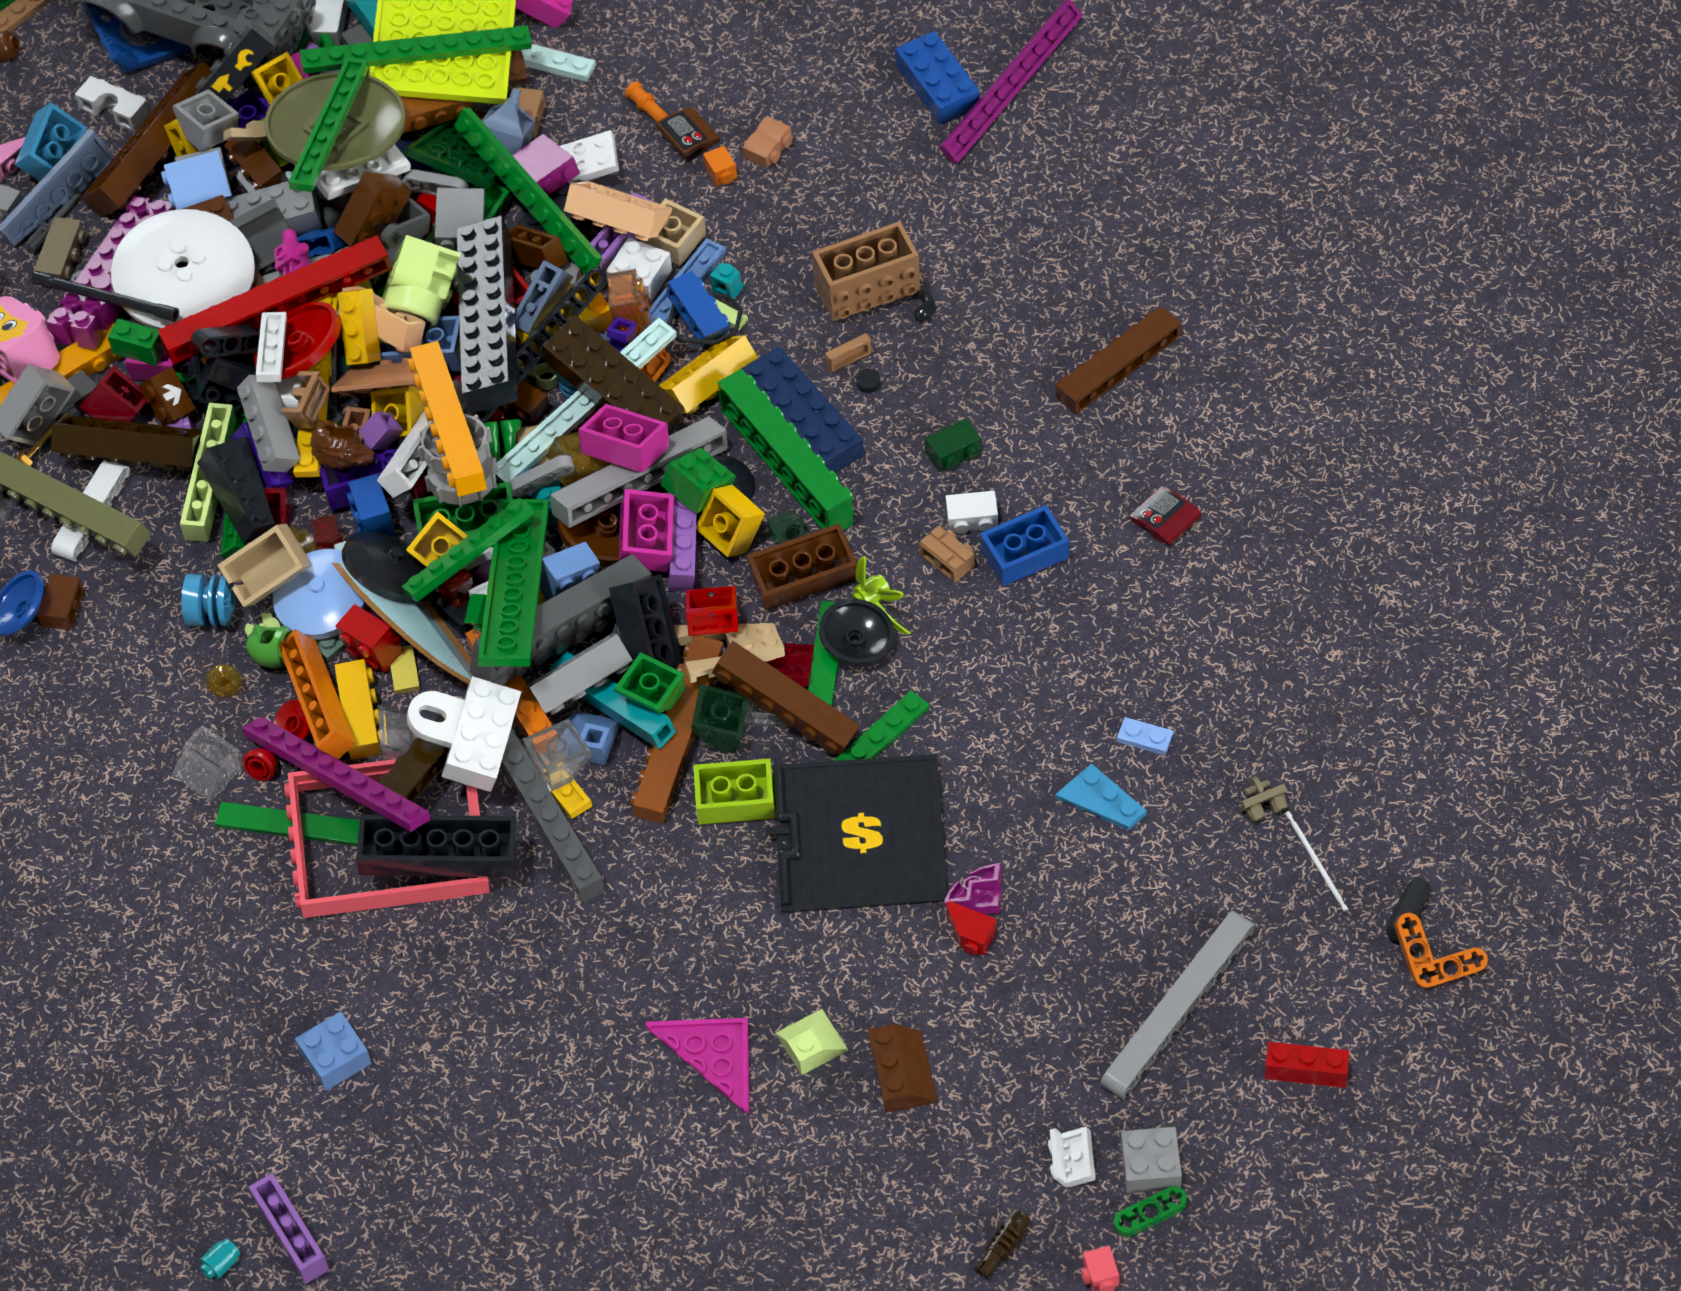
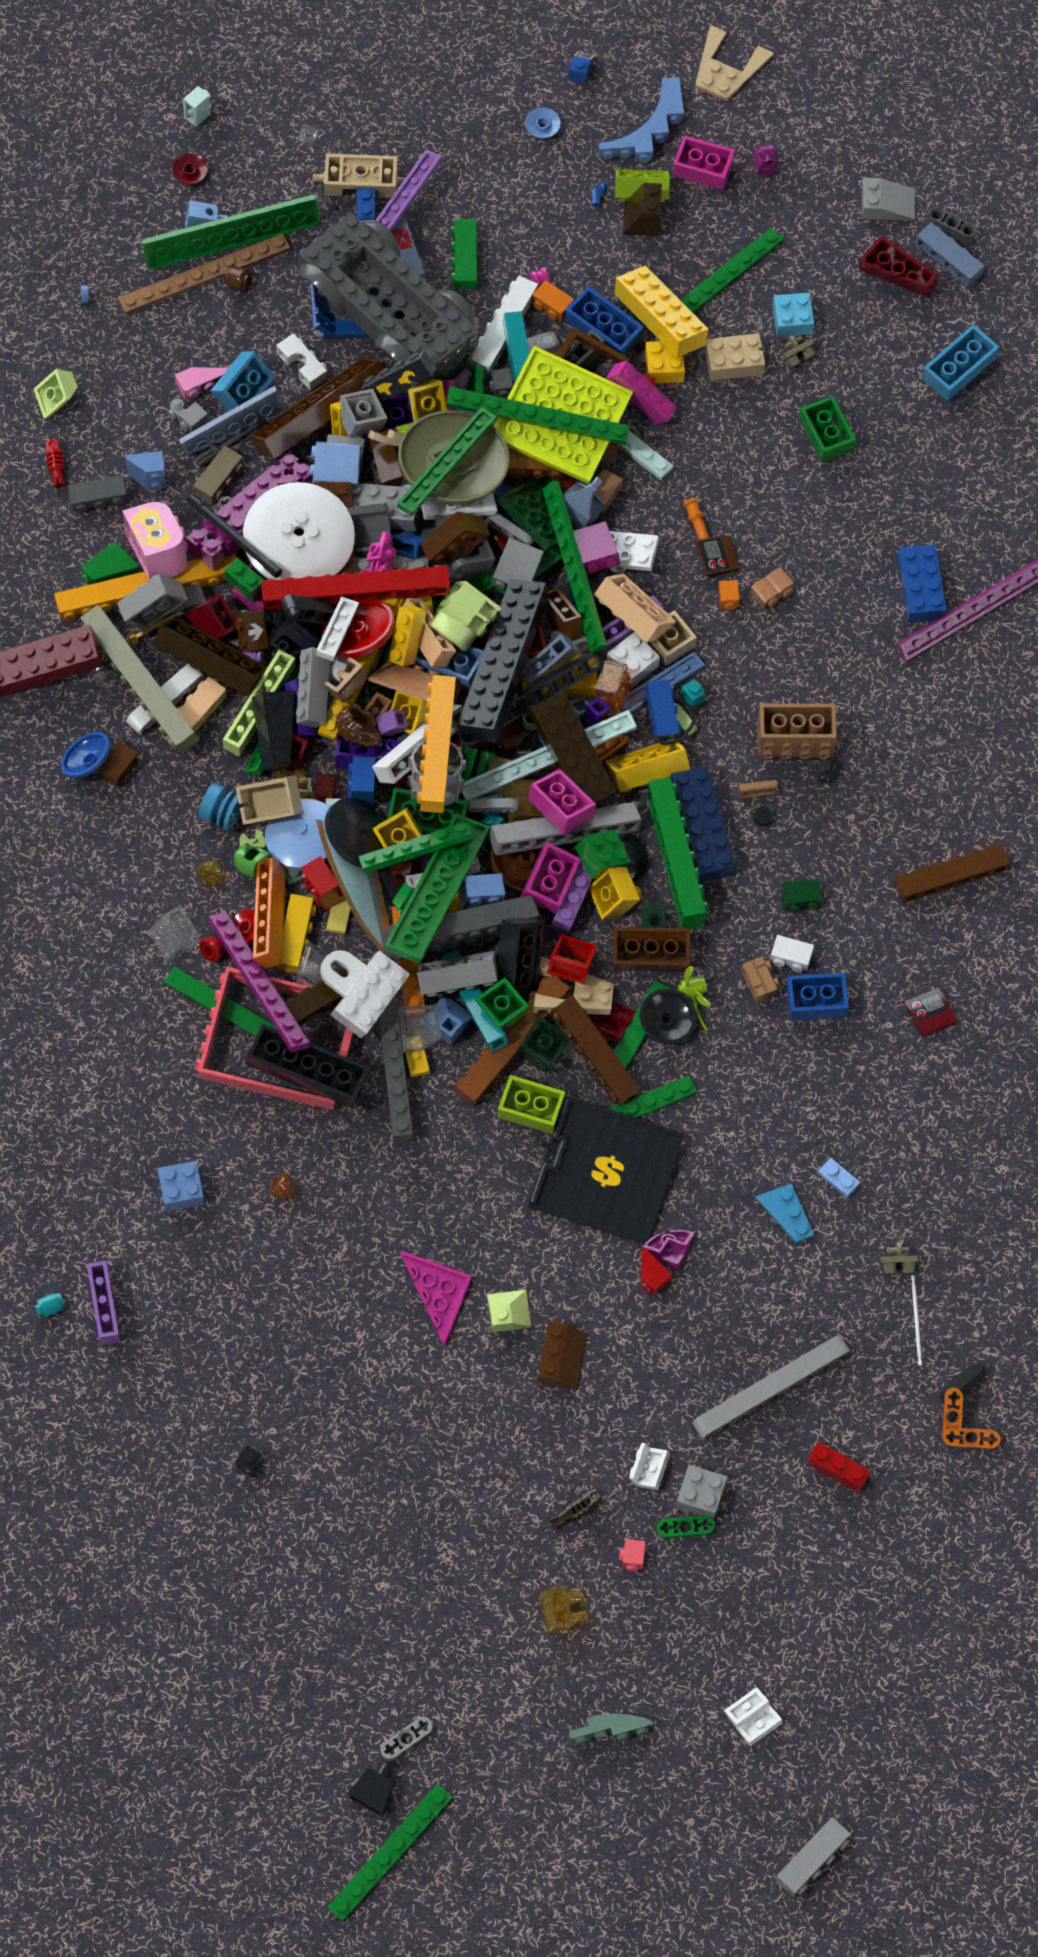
camera: 15 degrees right, 10 degrees up
none -> light nougat brick [162,677,227,741]
none -> clear orange brick [269,1172,295,1198]

